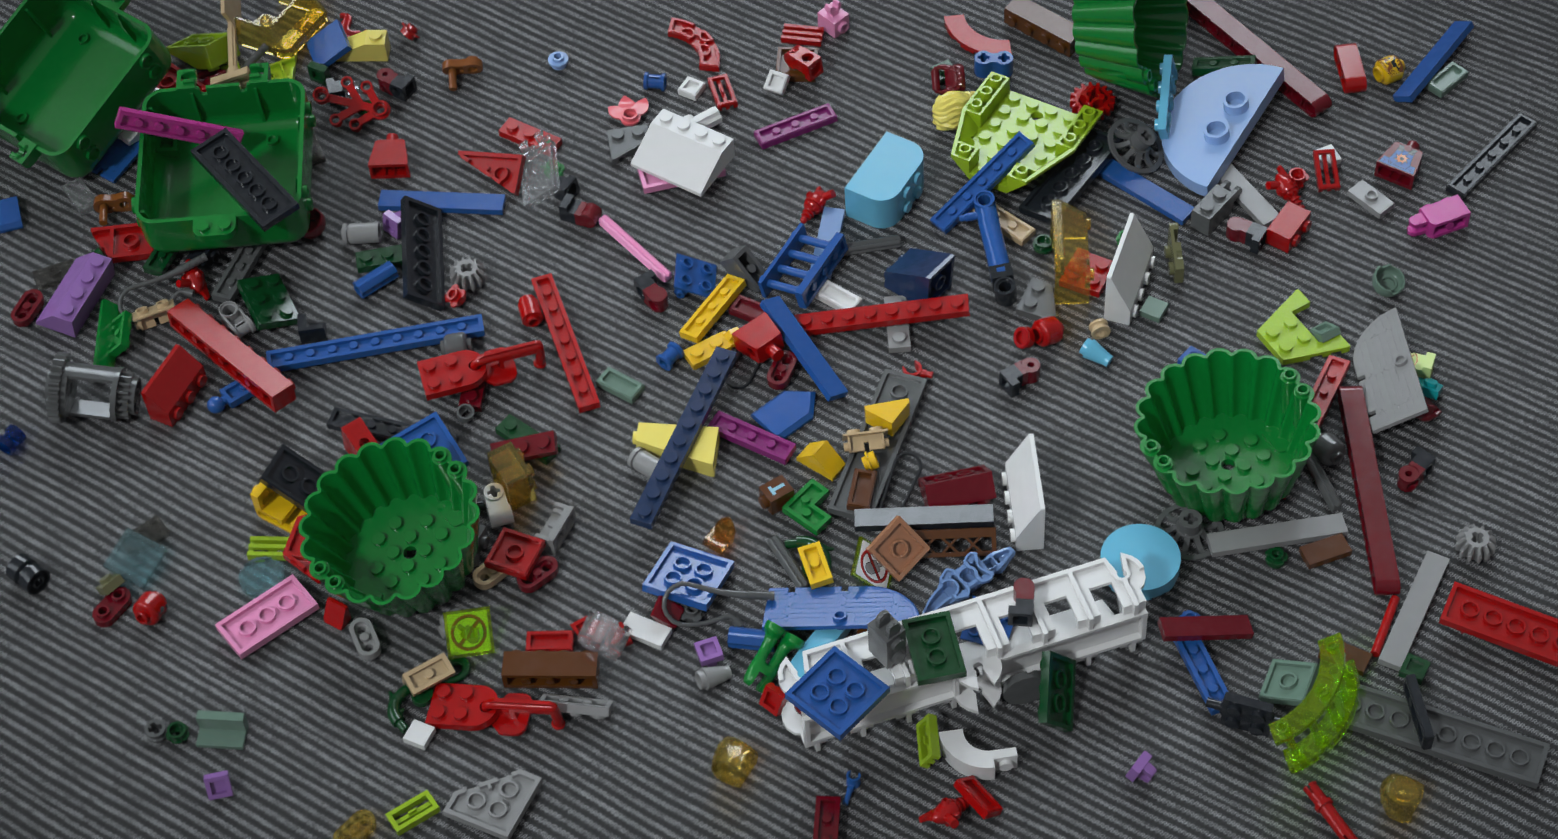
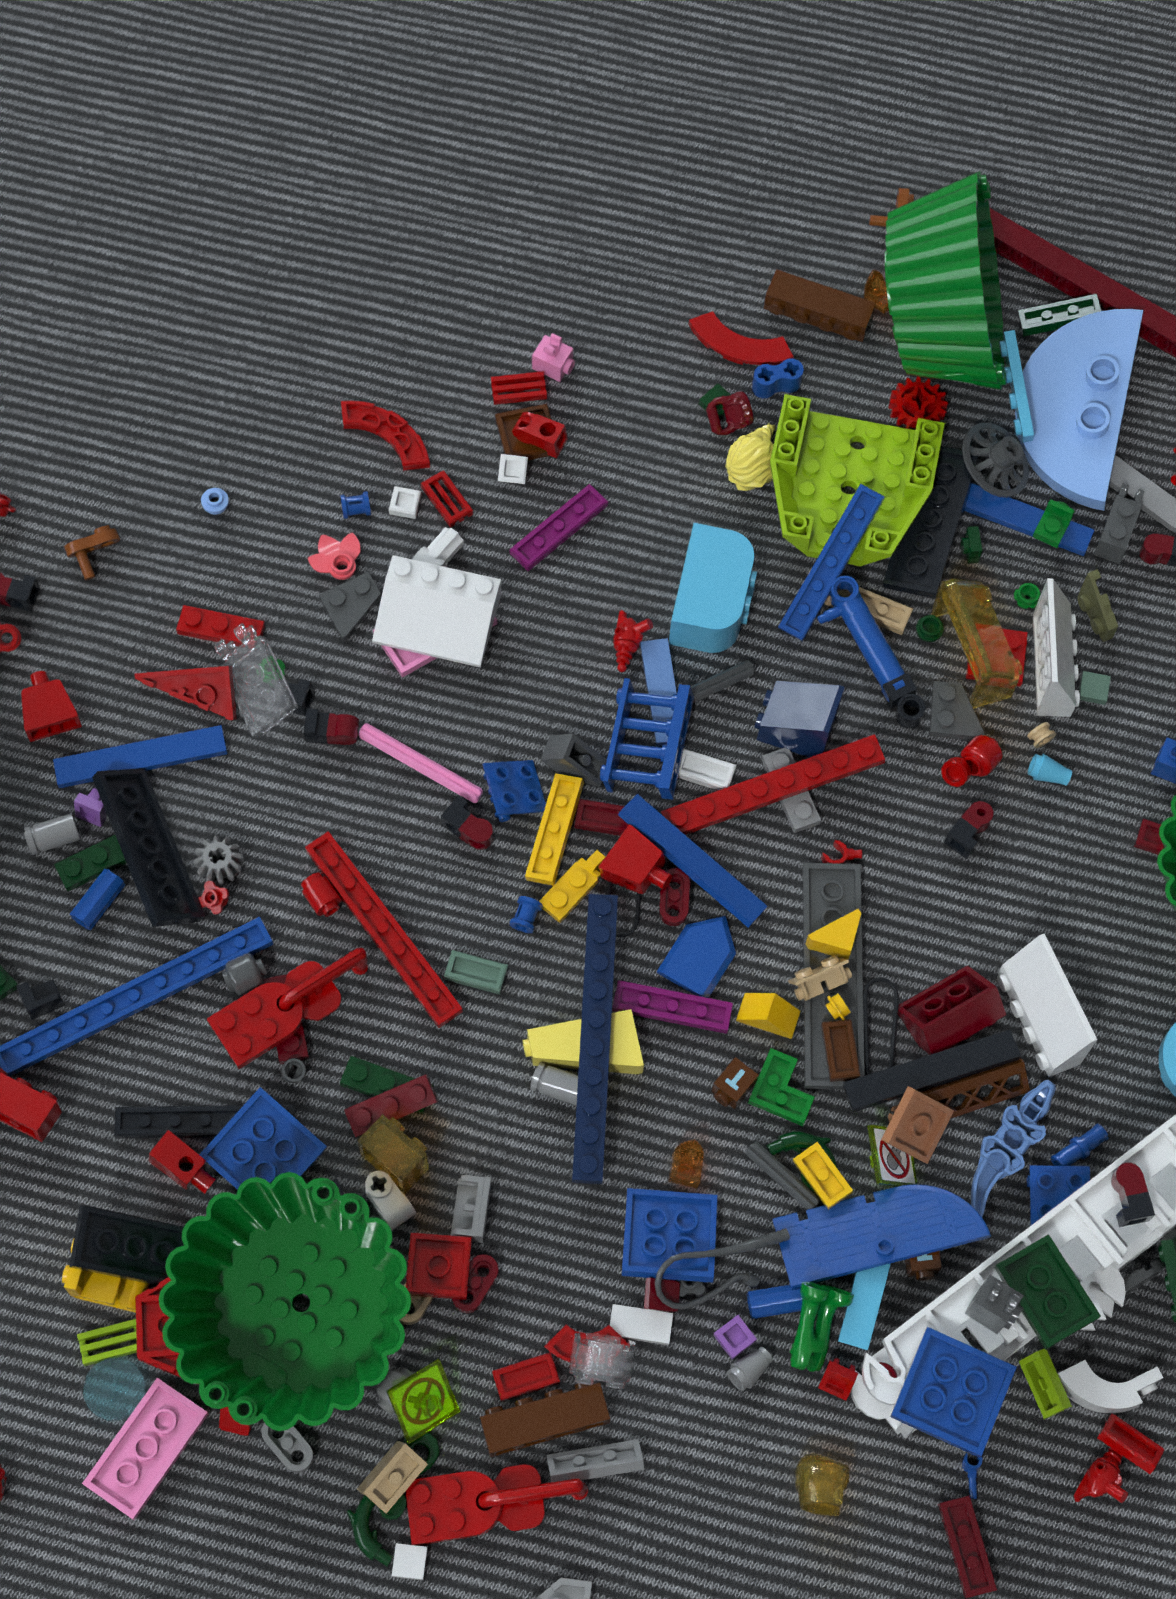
camera: 25 degrees left, 15 degrees up
none -> dark green plate [960,526,982,564]
none -> green bracket [1032,499,1075,548]

